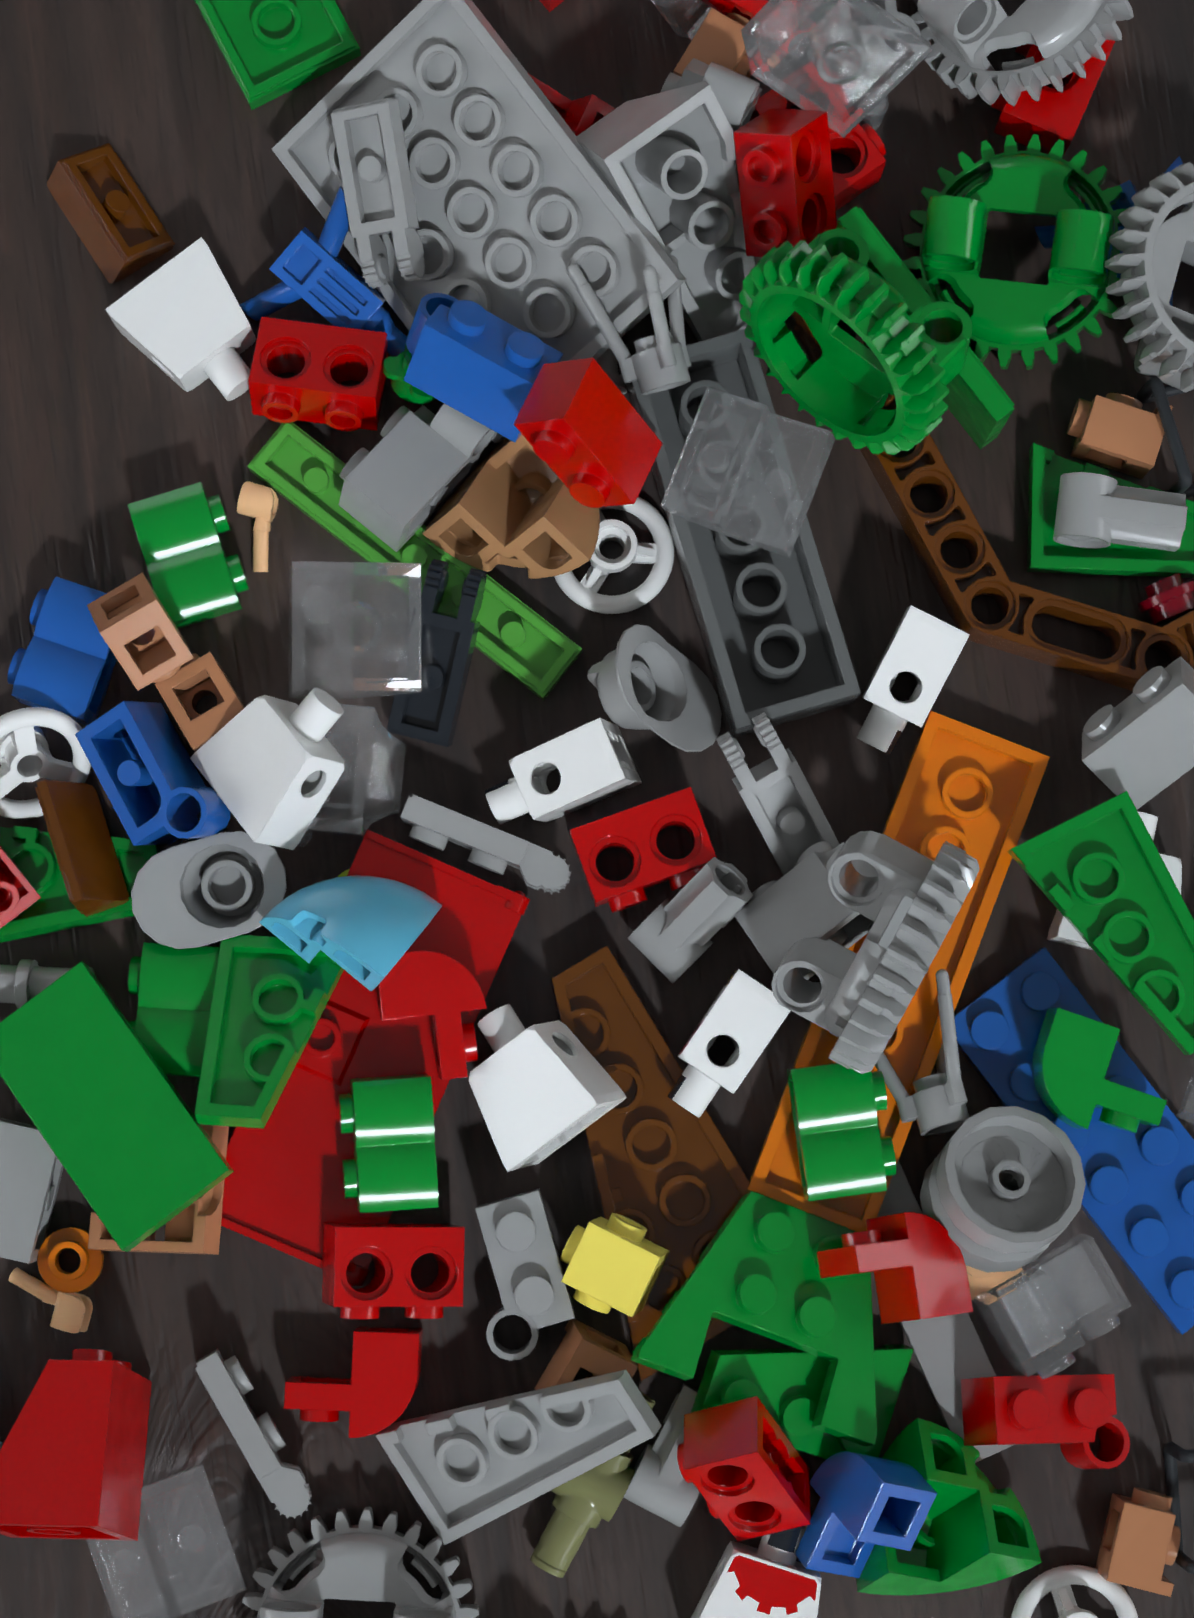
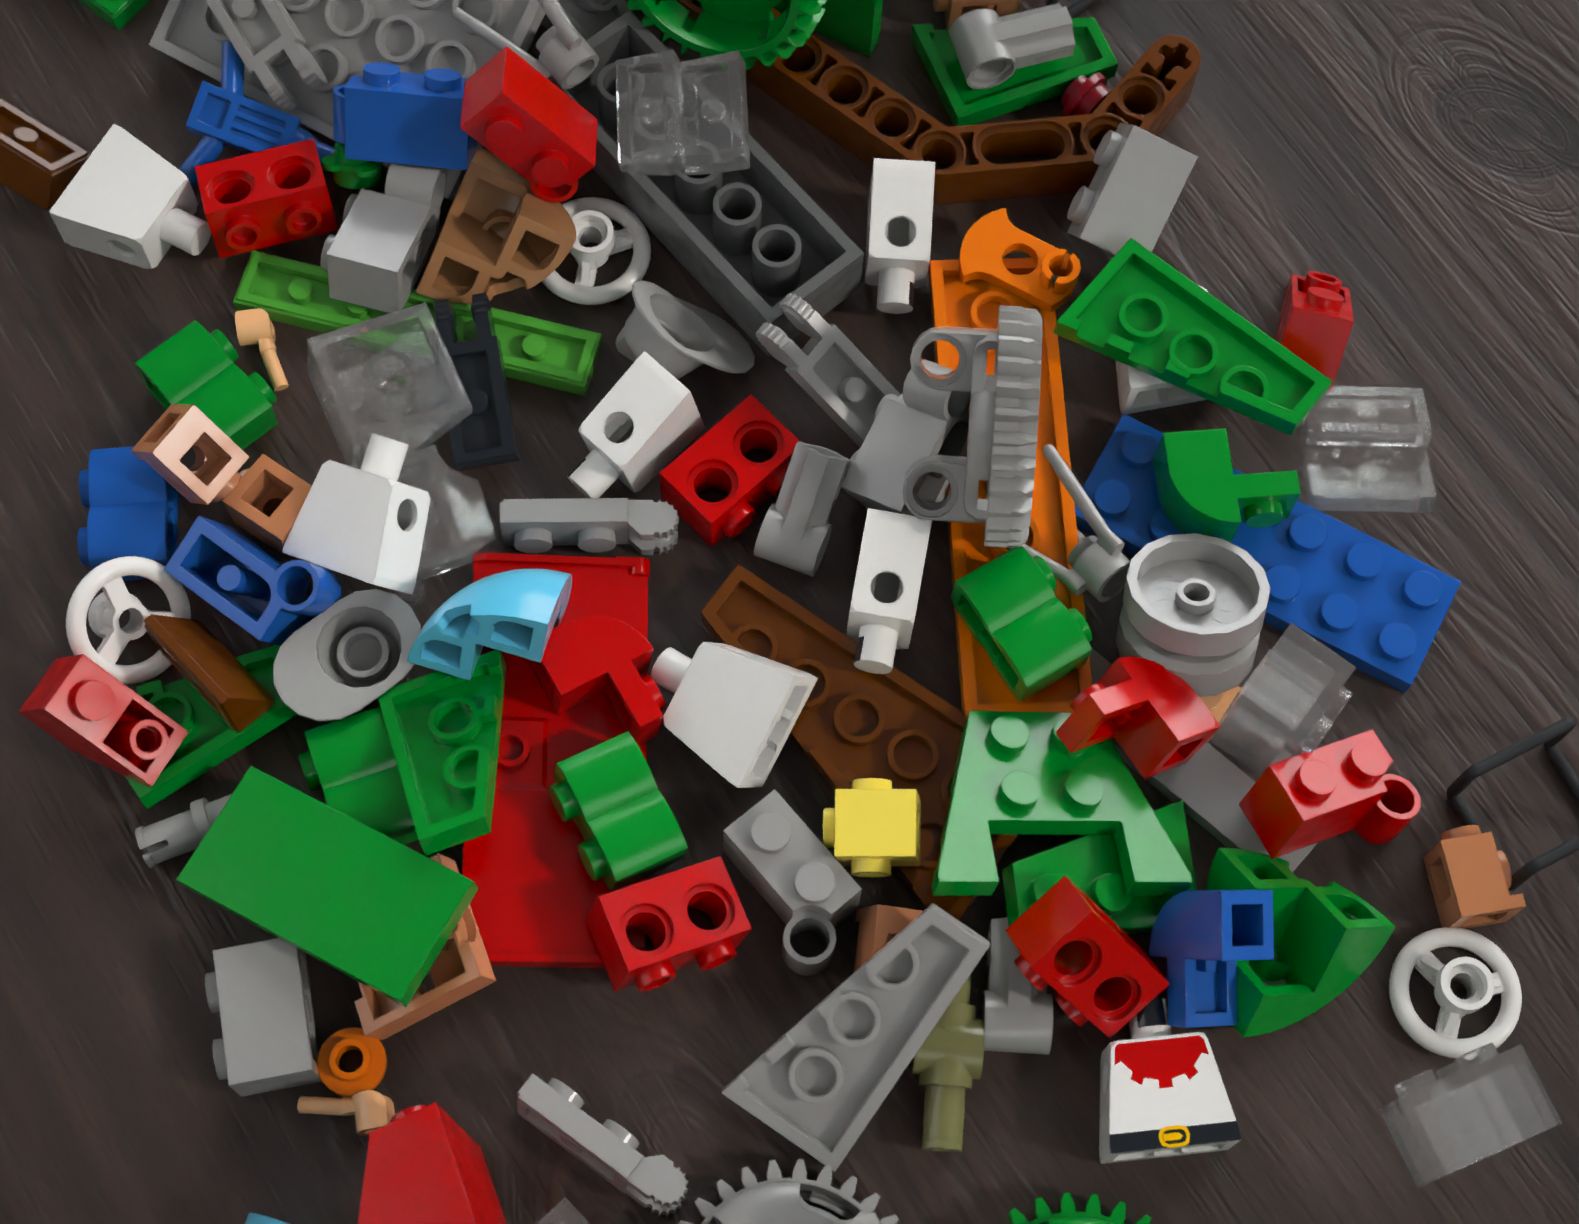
camera: 25 degrees left, 15 degrees down
red brick [284,1326,423,1438] -> none
none -> orange piece [959,208,1081,313]

